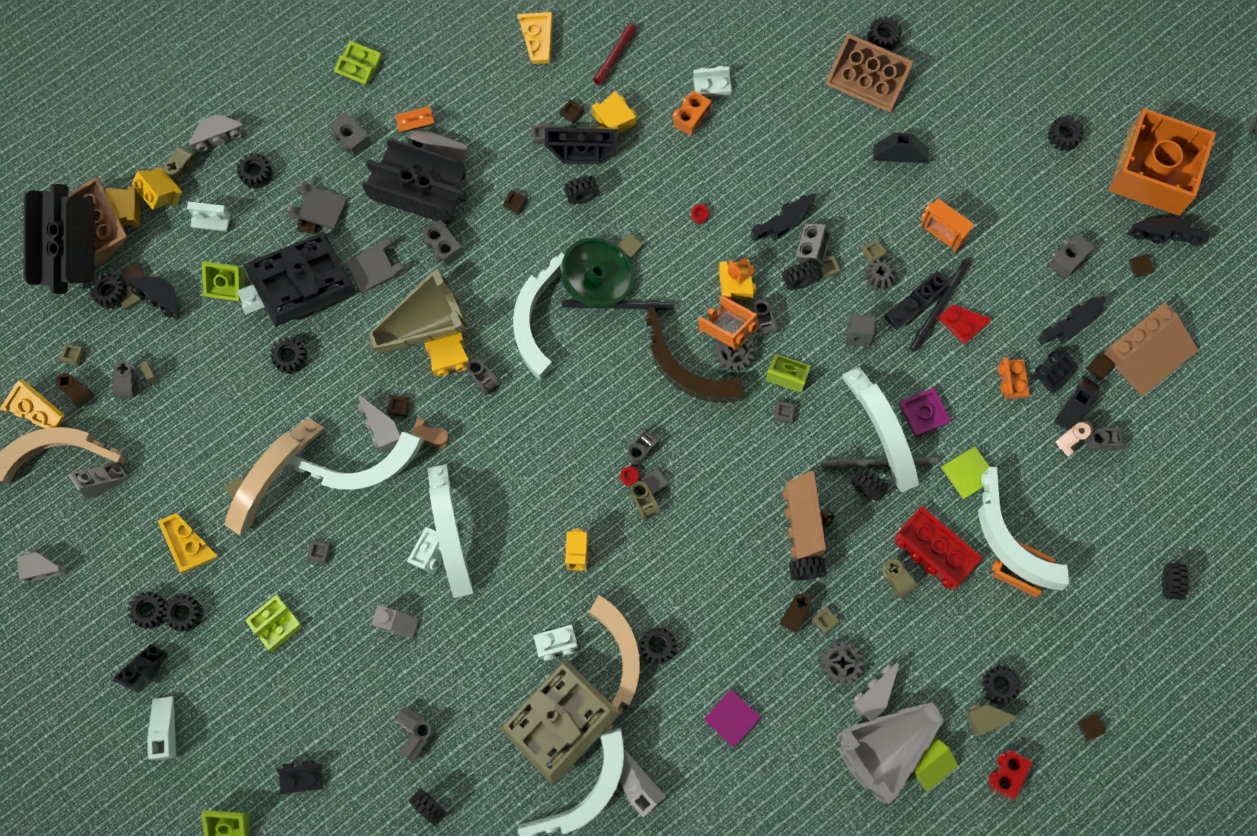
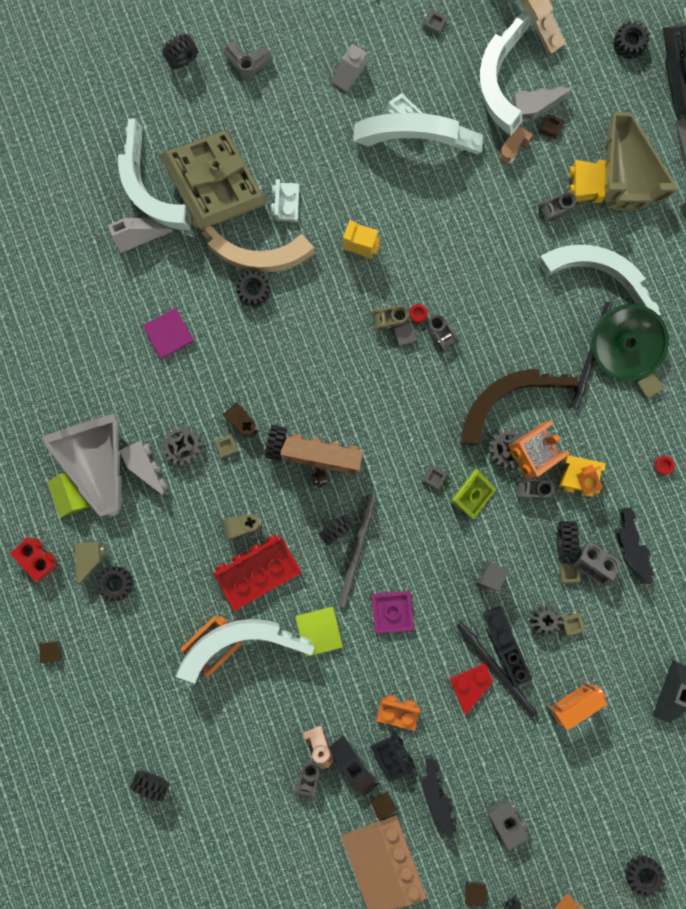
camera: 105 degrees right, 10 degrees up
light aqua arch [843,367,919,492] -> none

